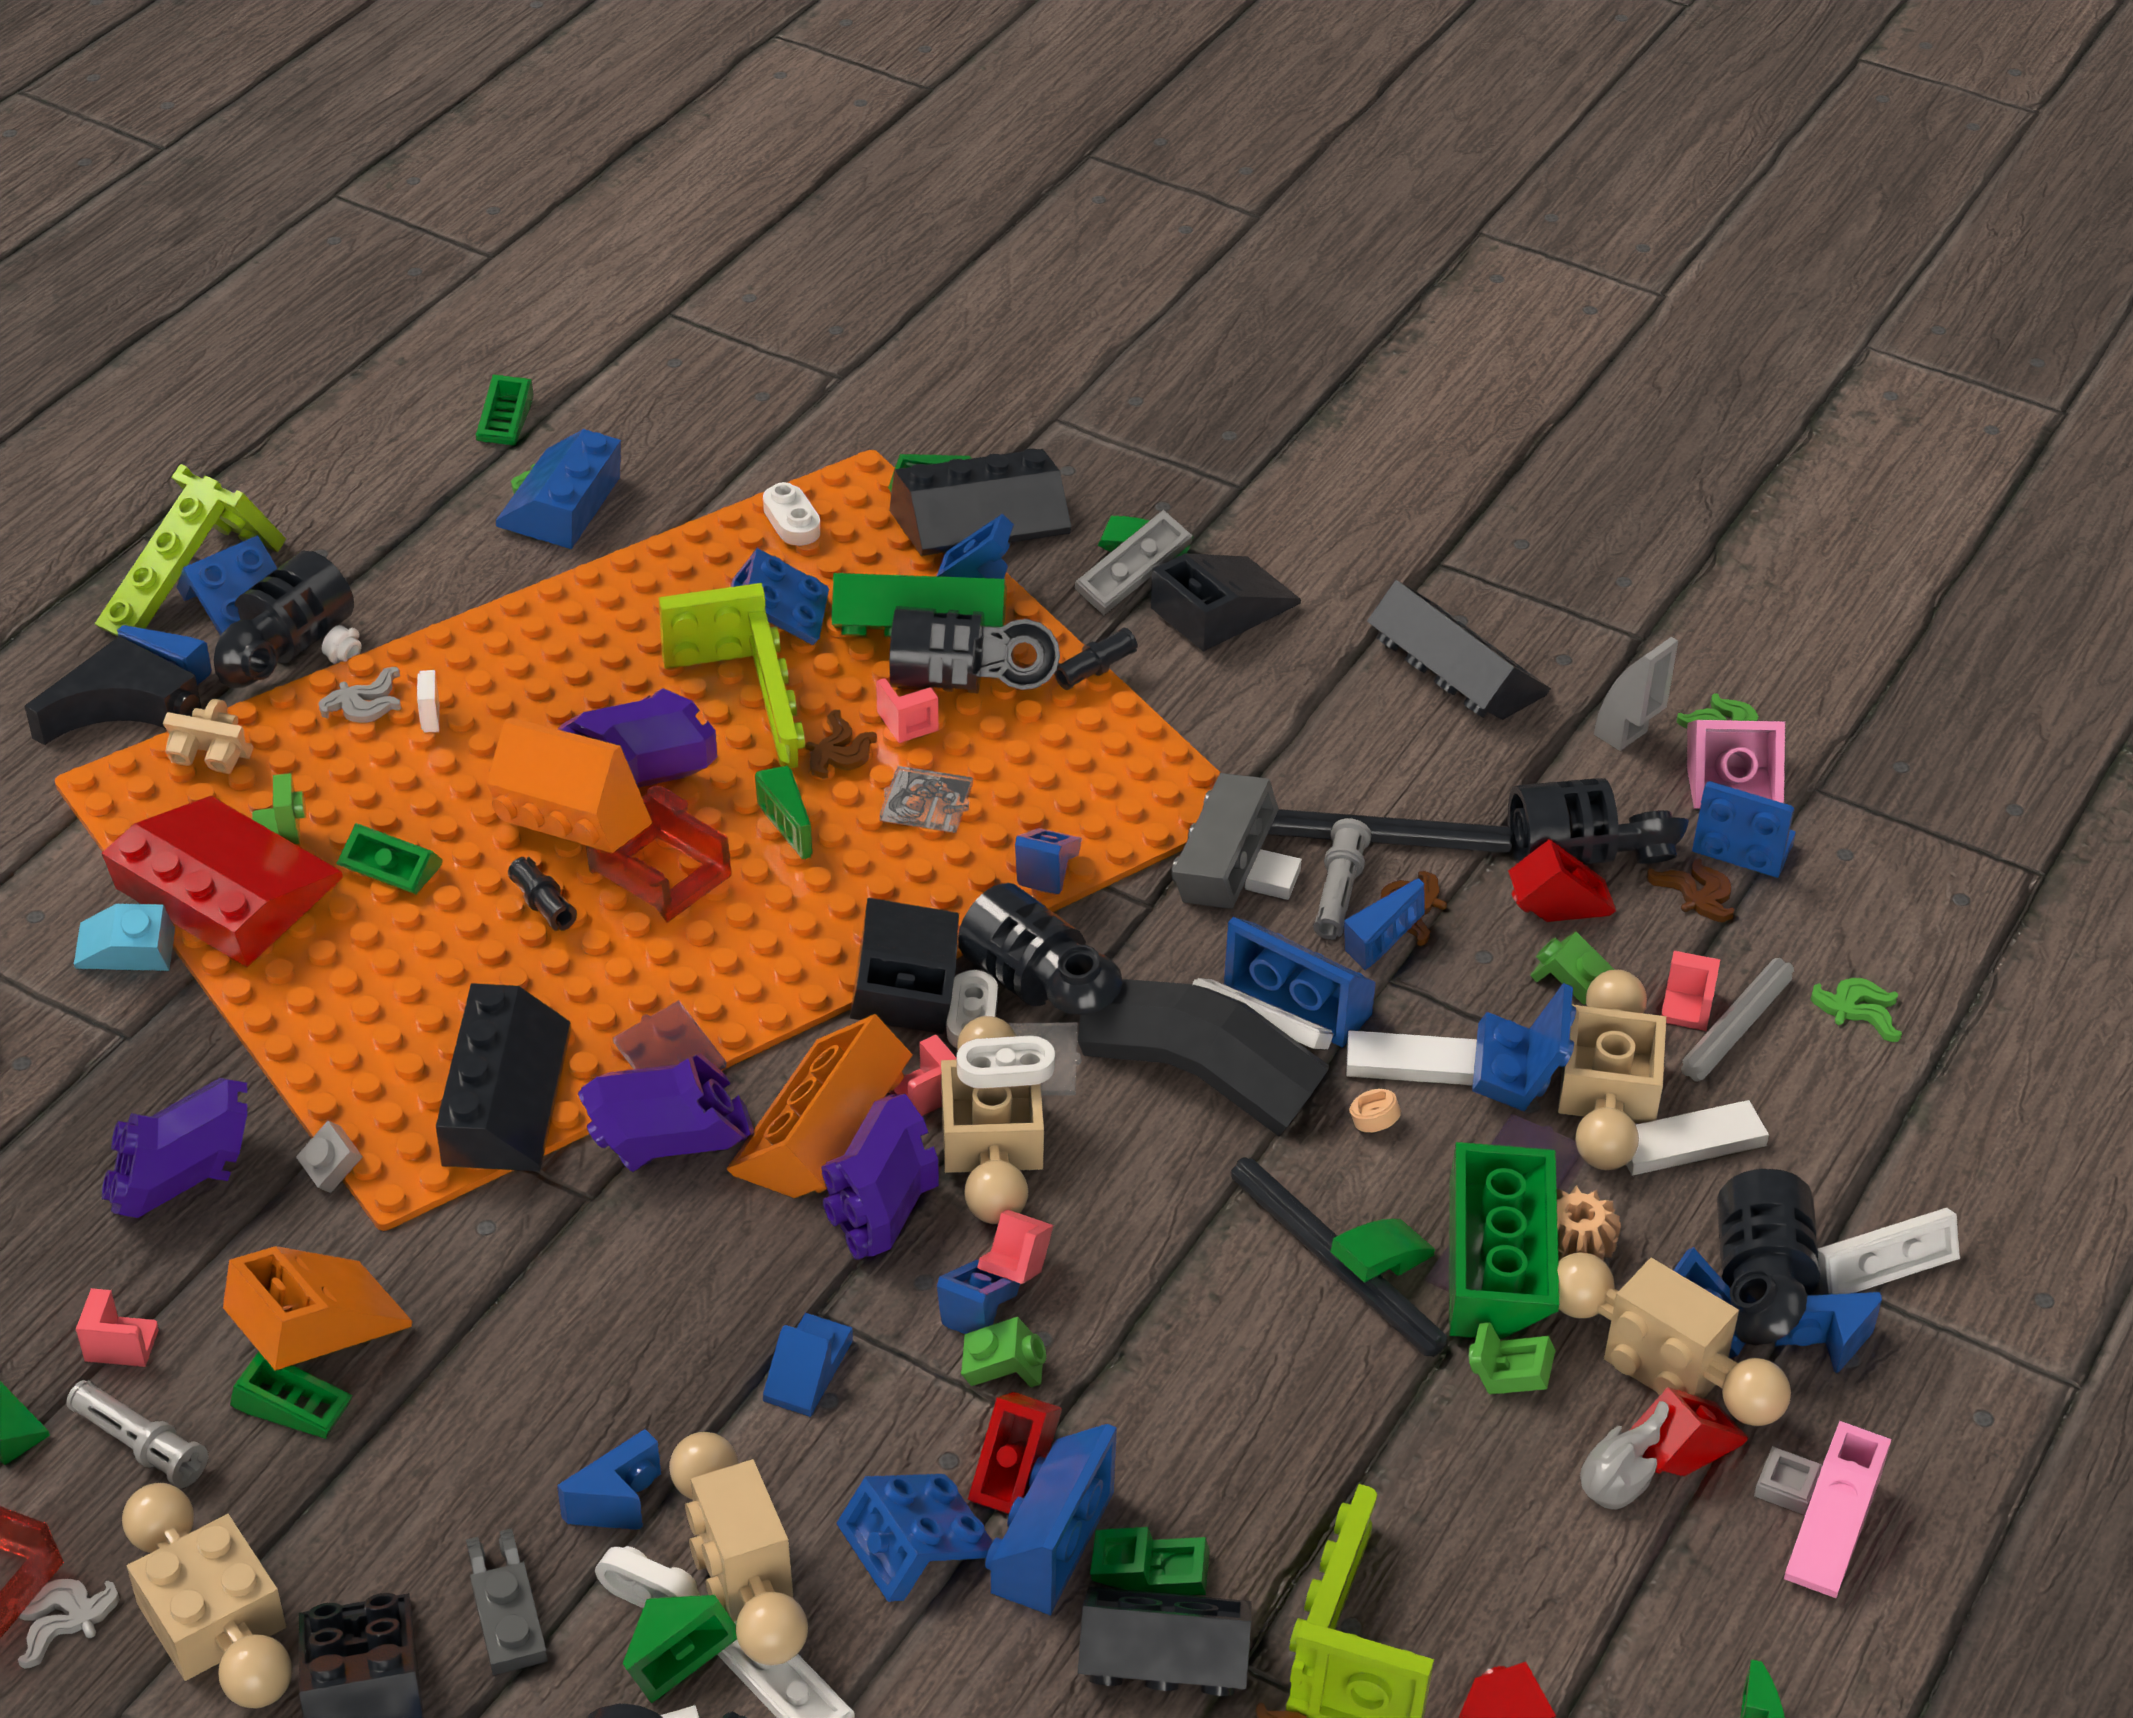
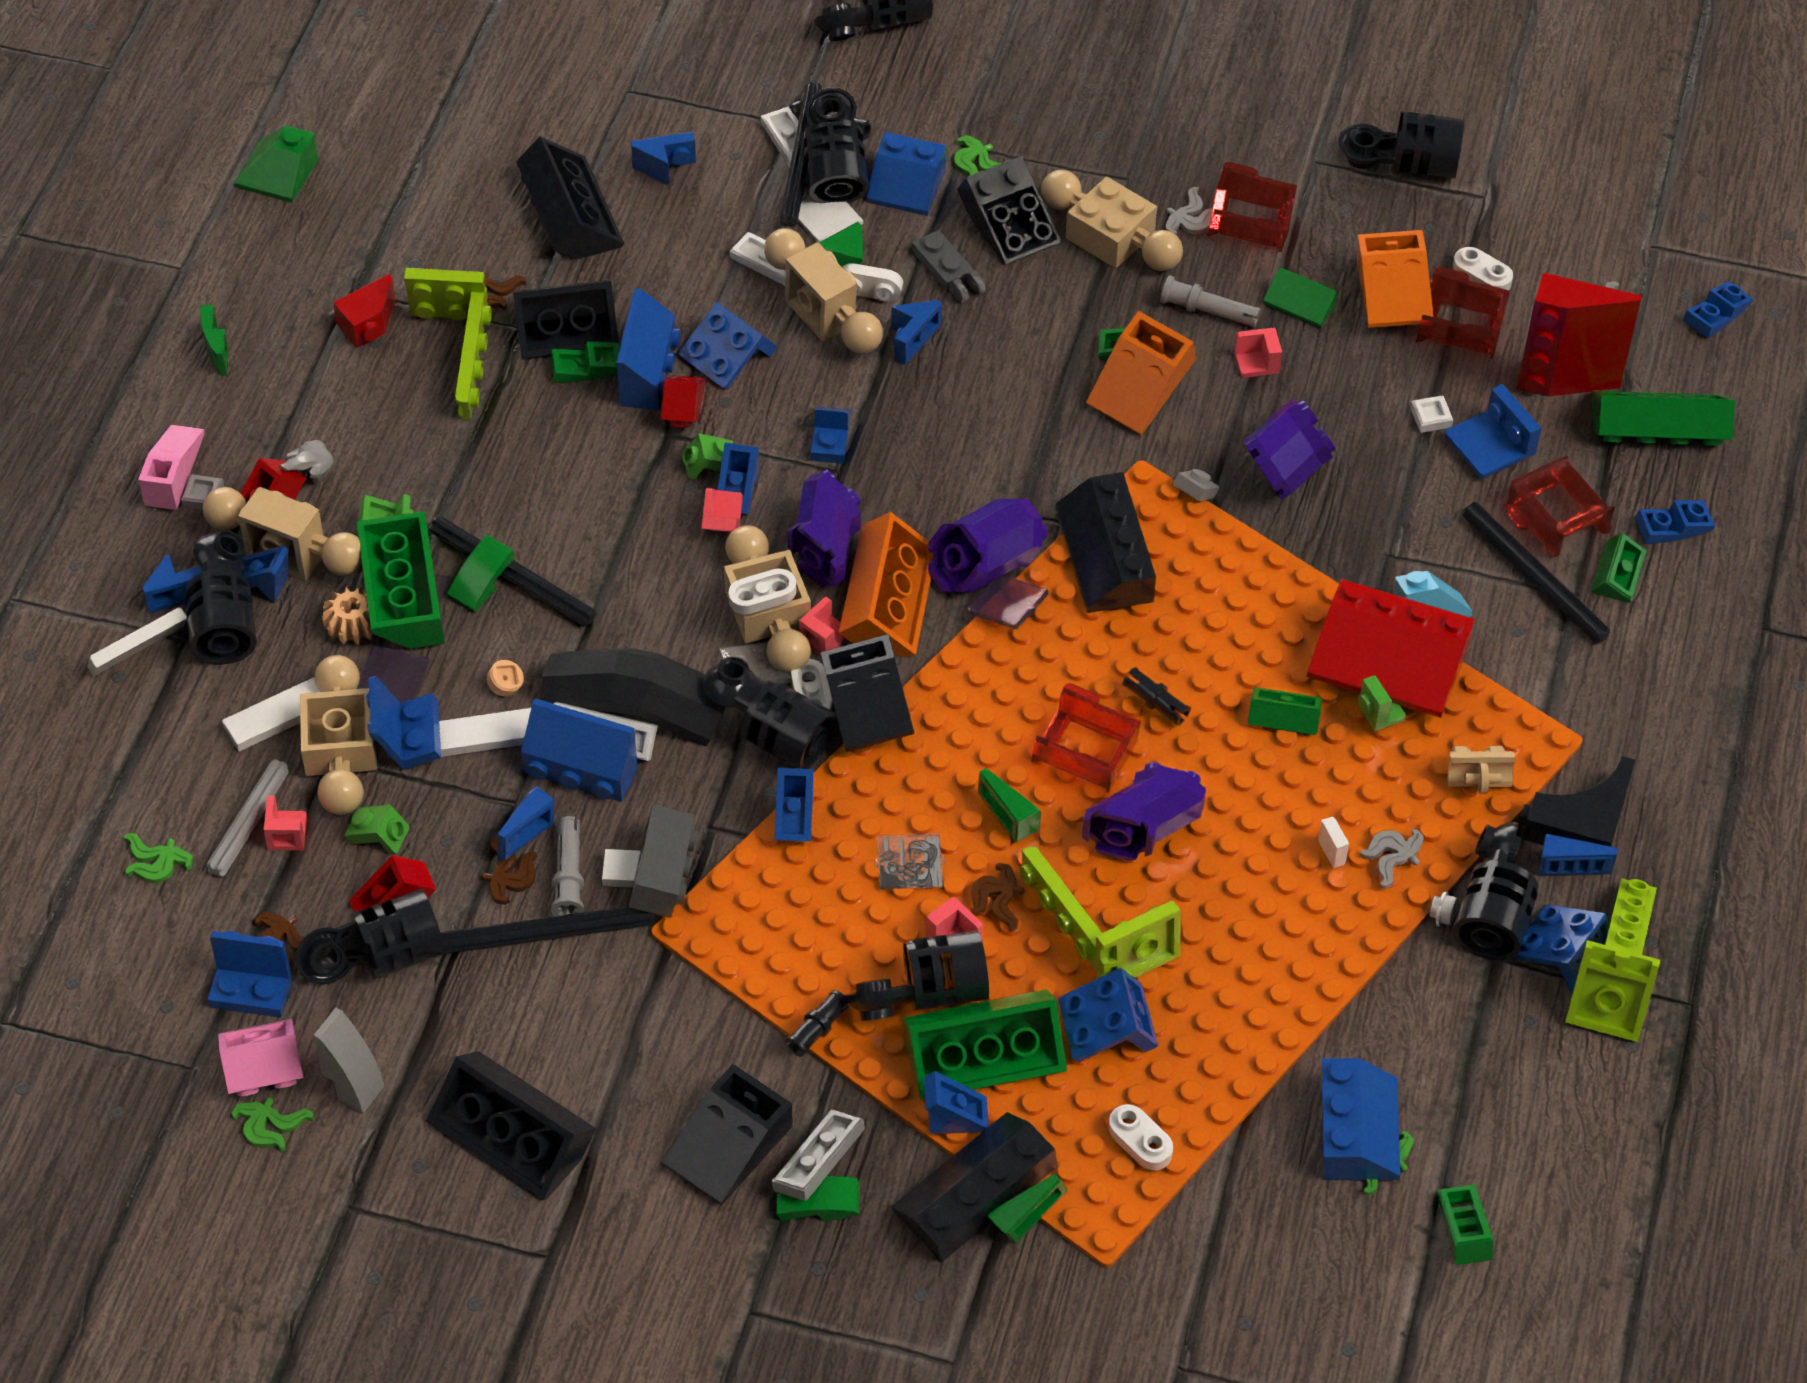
camera: 165 degrees right, 10 degrees up
orange slope [487,717,652,853] -> none

